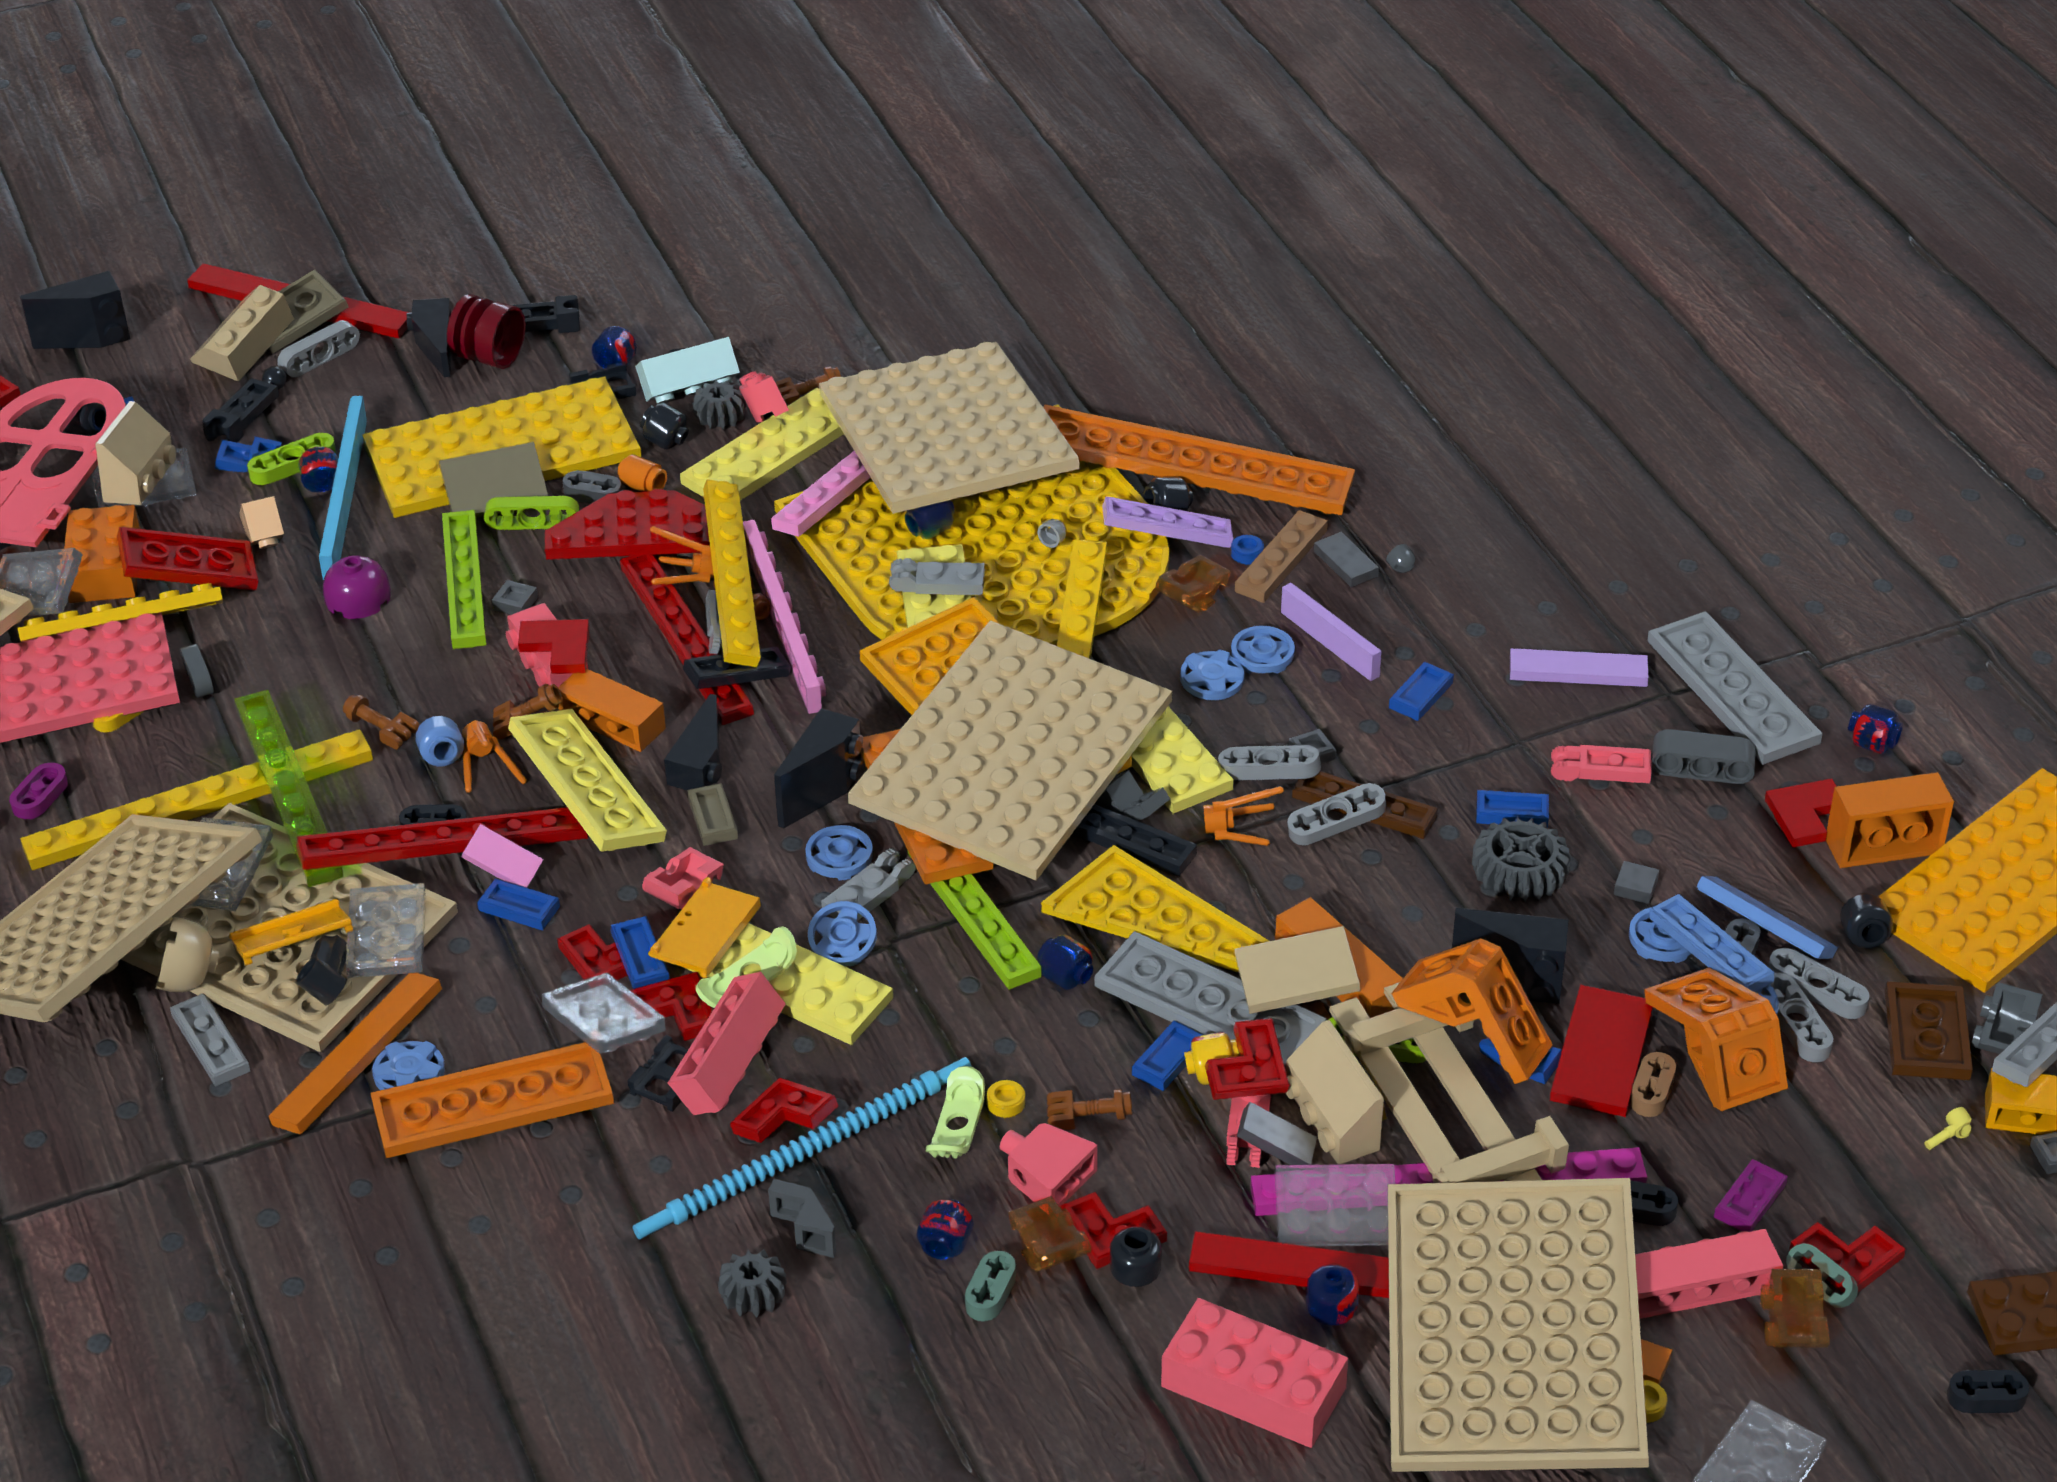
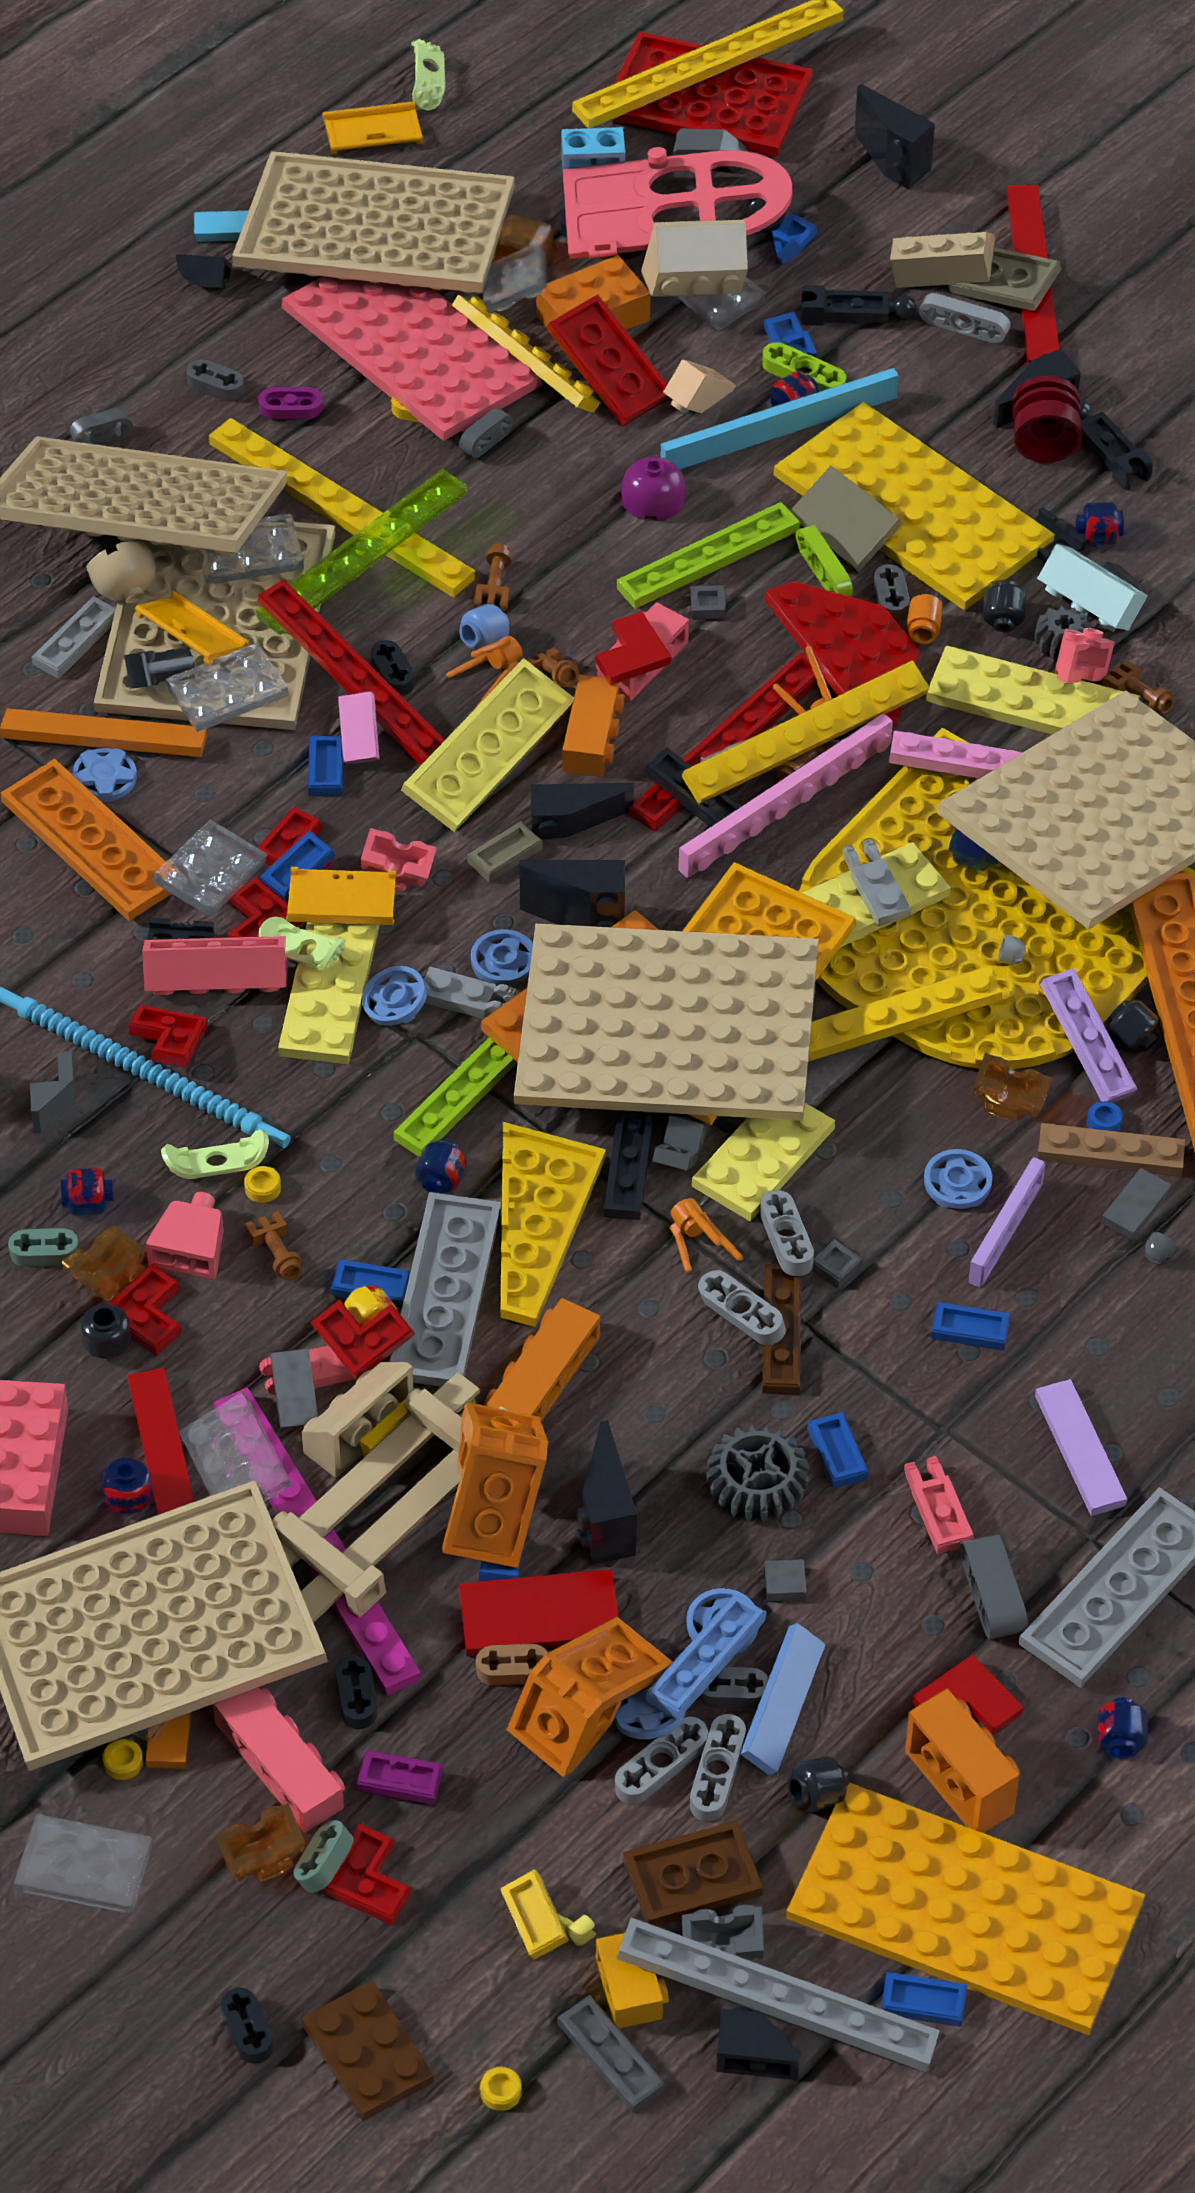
camera: 65 degrees right, 10 degrees up
medium blue wheel [1180,649,1244,700] -> none
tan tile [1234,926,1361,1014] -> none
none -> yellow tile [500,1869,569,1960]

